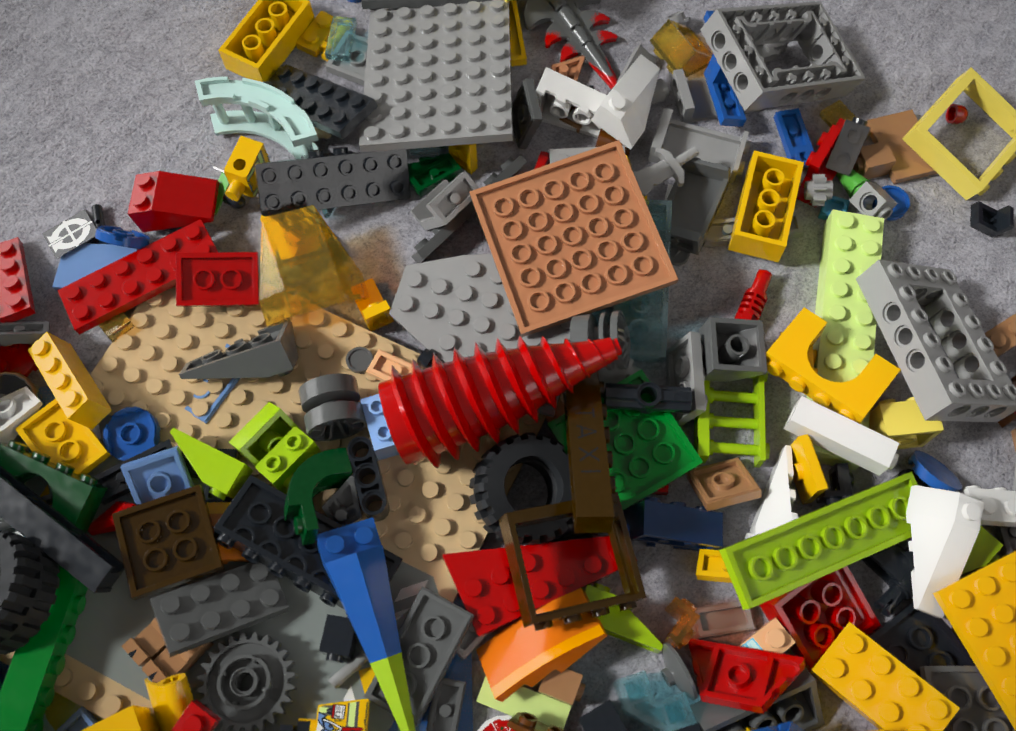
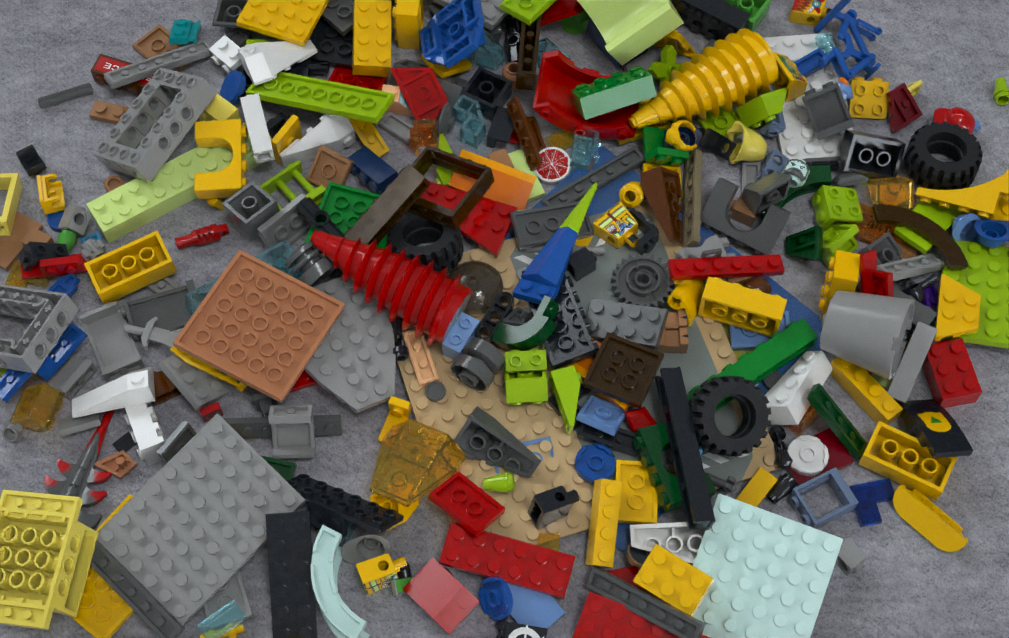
camera: 135 degrees left, 5 degrees down
none -> yellow hinge [36,173,66,215]
none -> clear smoke dish [447,261,503,315]
none -> lime cone [483,472,515,493]
none -> black torso [527,486,580,530]

